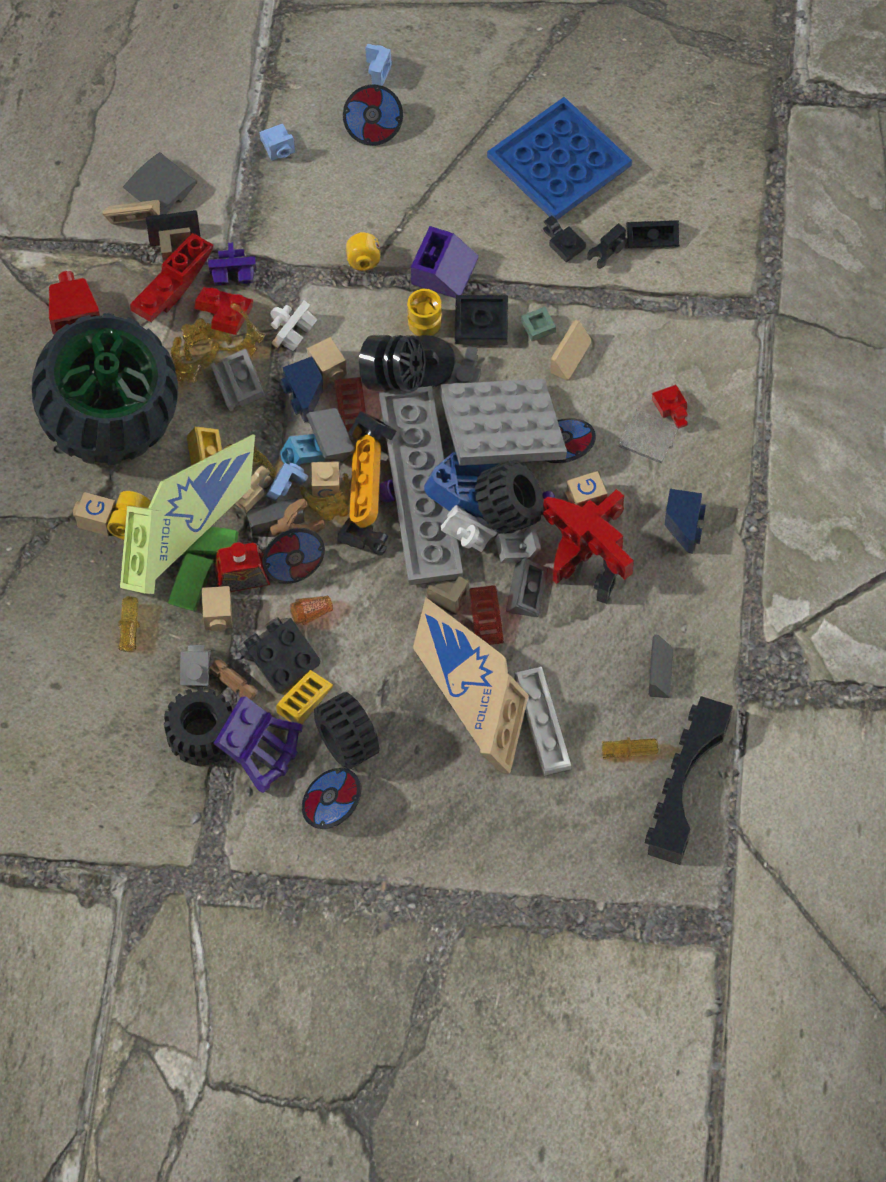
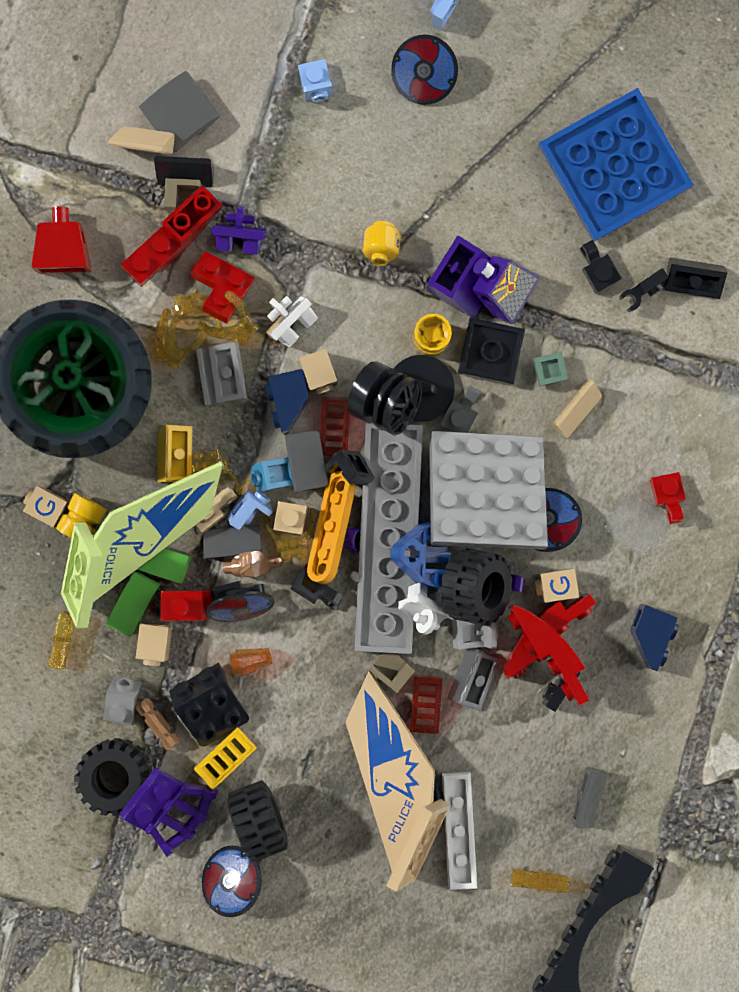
camera: 10 degrees right, 25 degrees up
none -> torso [473,256,540,324]

